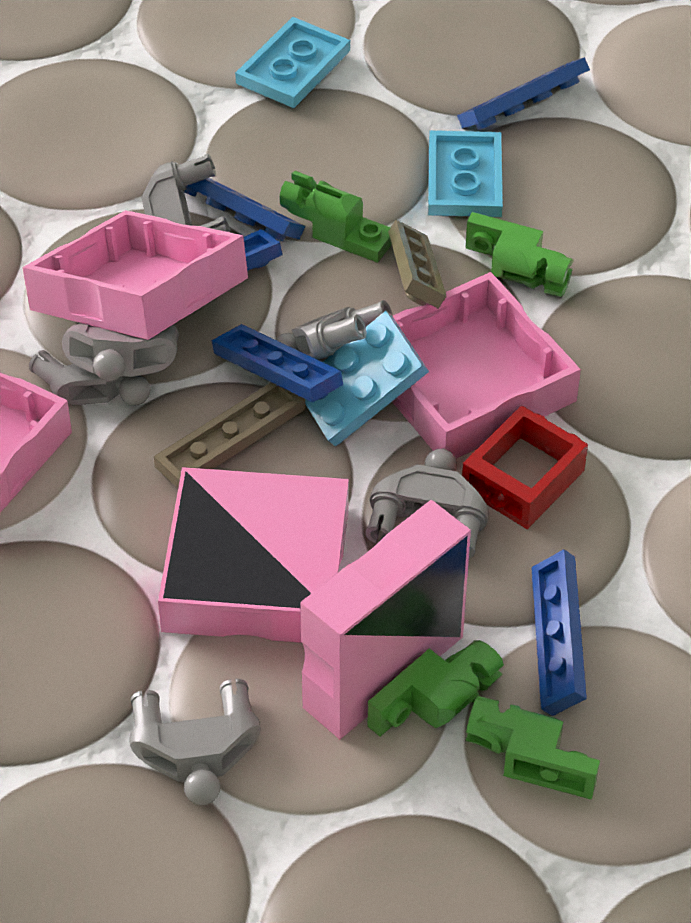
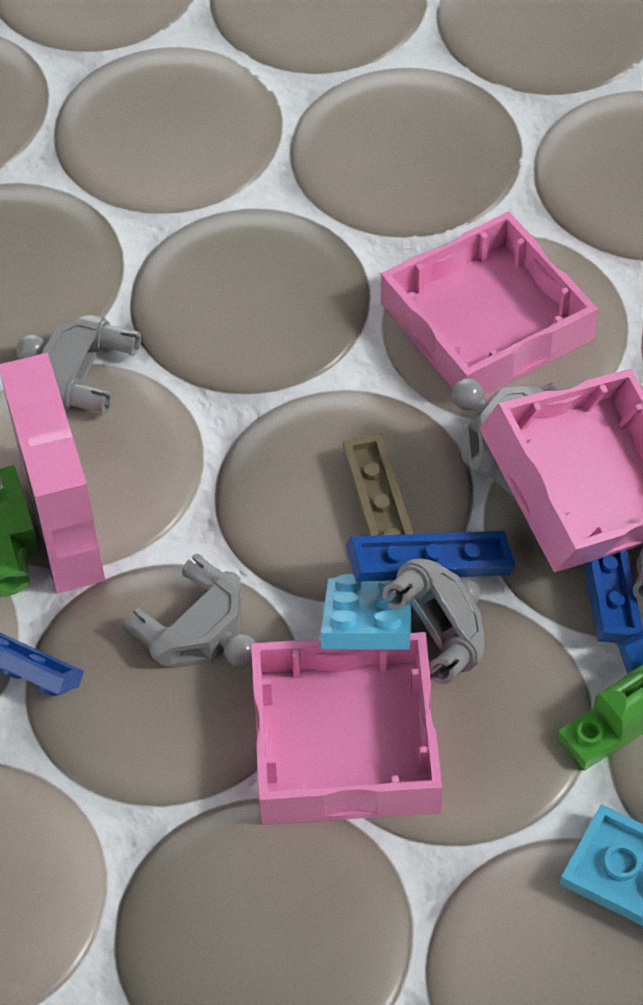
camera: 120 degrees right, 5 degrees up
bright pink tile [158,467,349,643] -> none
dark tan plate [388,220,447,309] -> none
red window [462,405,588,530] -> none
bright green plate [465,212,574,297] -> none

